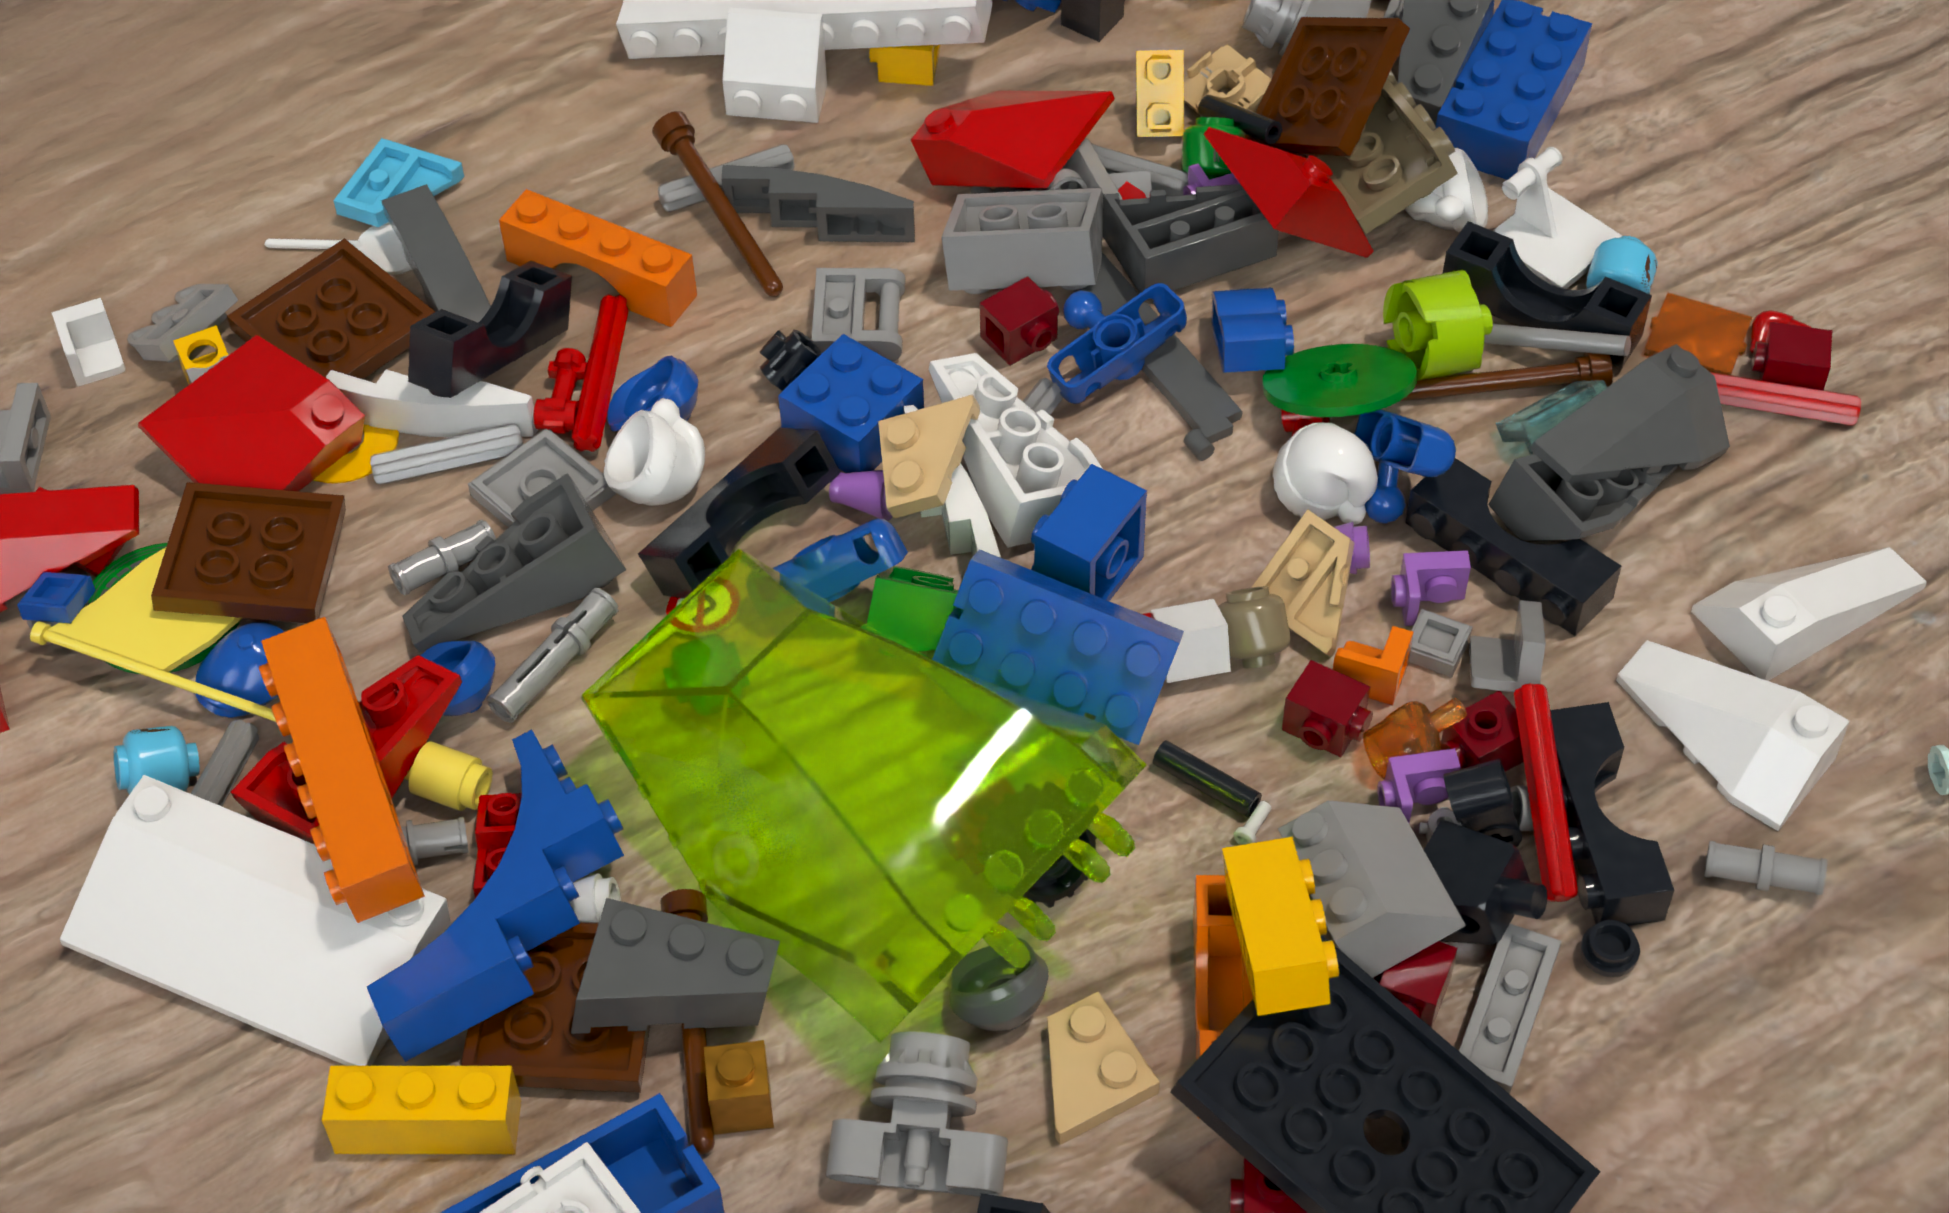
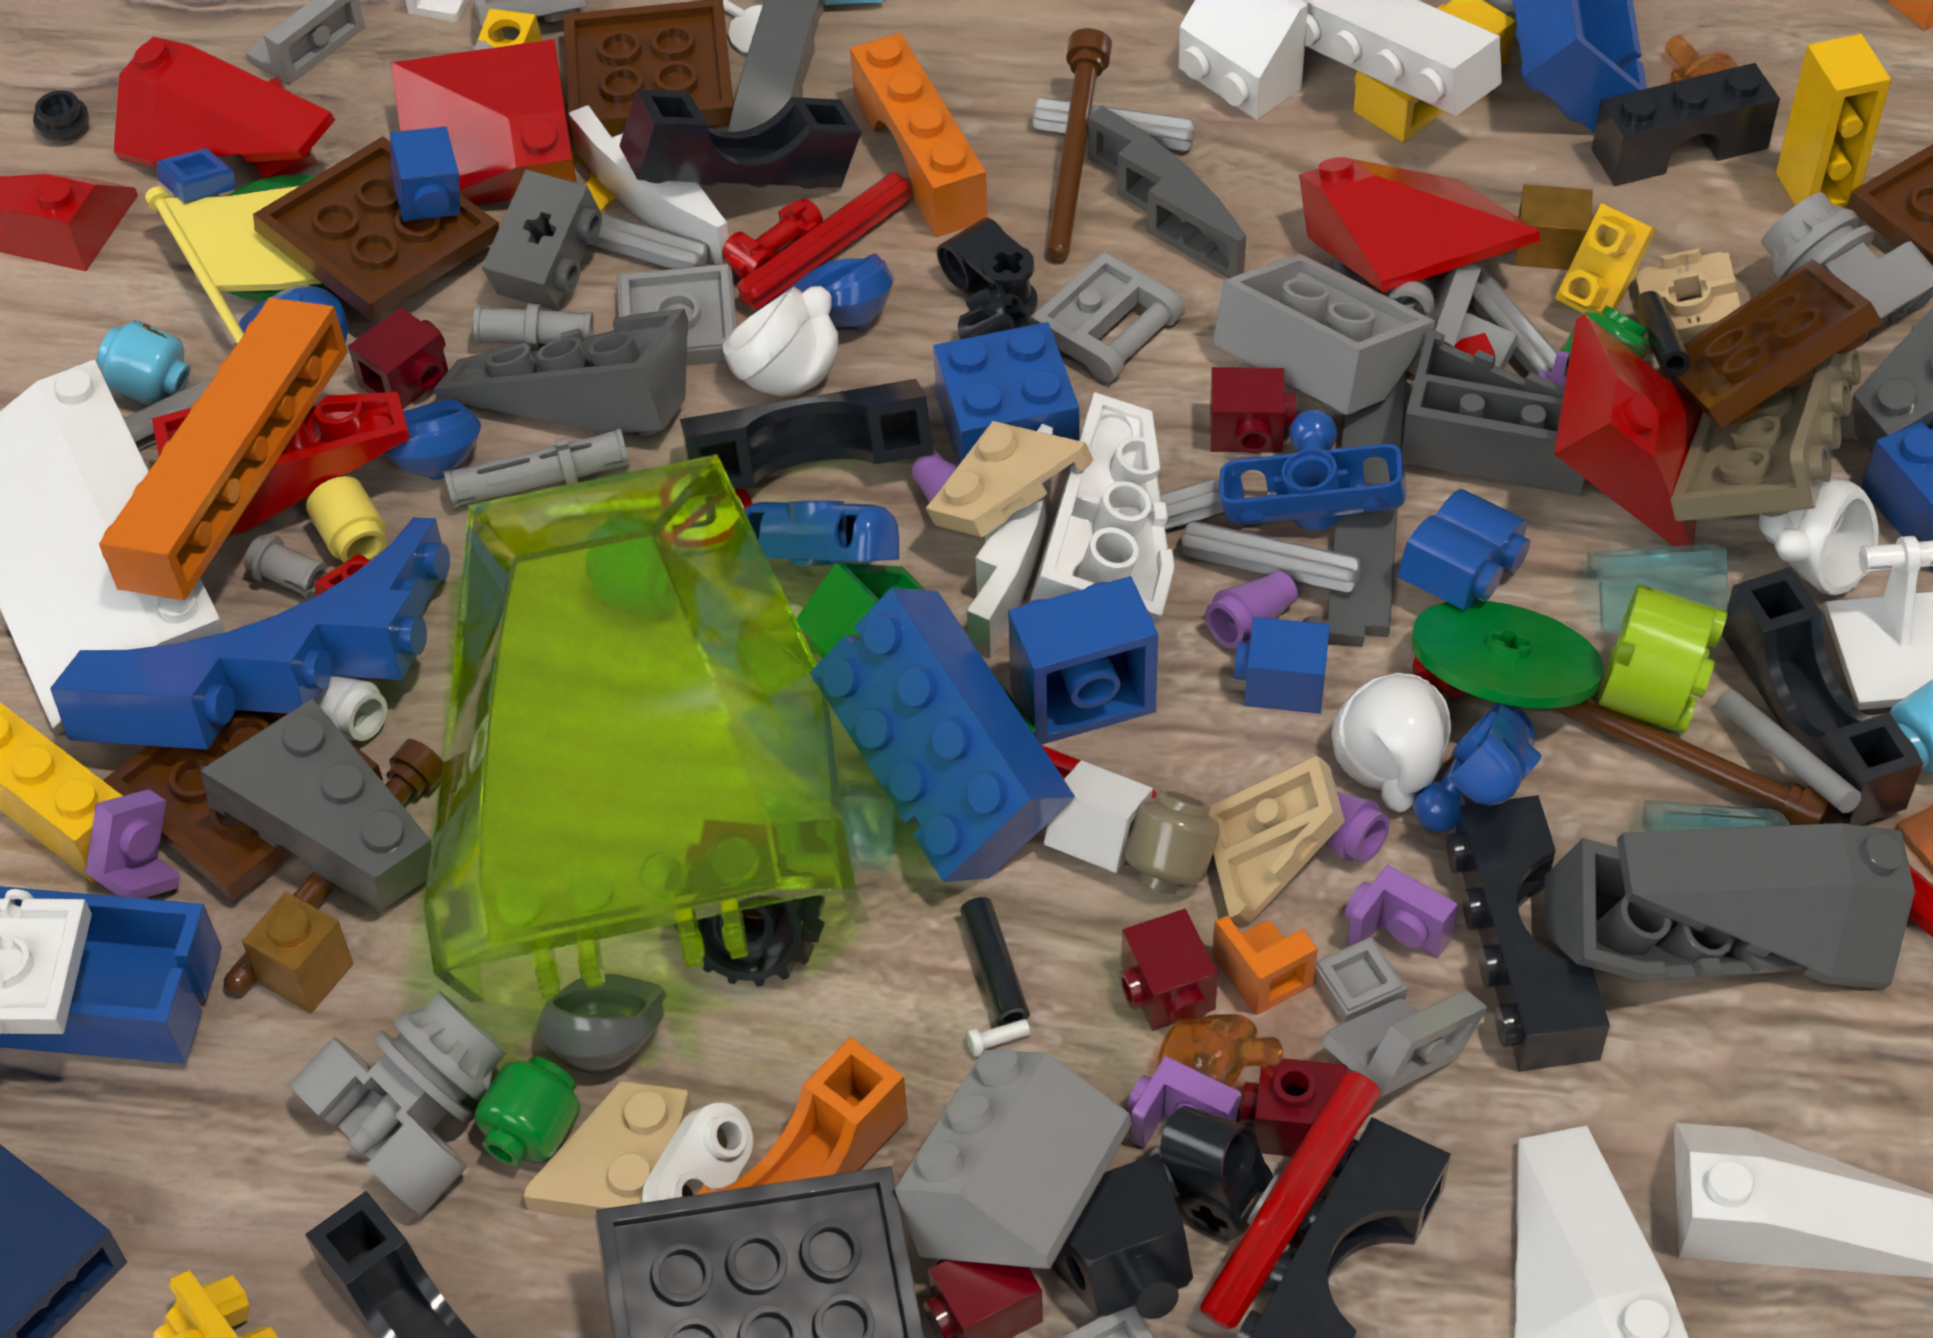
camera: 40 degrees right, 0 degrees up
yellow brick [1222,837,1339,1016] -> none
none -> medium lavender bracket [85,789,180,899]
none -> dark red brick [348,307,448,409]
none -> blue brick [389,126,460,221]
none -> green head [474,1057,581,1166]
none -> dark grey brick [481,170,602,311]
none -> white plate [642,1103,753,1203]
none -> black piece [937,217,1038,316]
none -> light grey axle [1181,521,1361,593]
none -> medium lavender cone [1205,571,1298,648]
none -> blue brick [1234,617,1330,714]
none -> pearl gold brick [1514,184,1595,270]
none -> clear light blue panel [1587,543,1729,633]

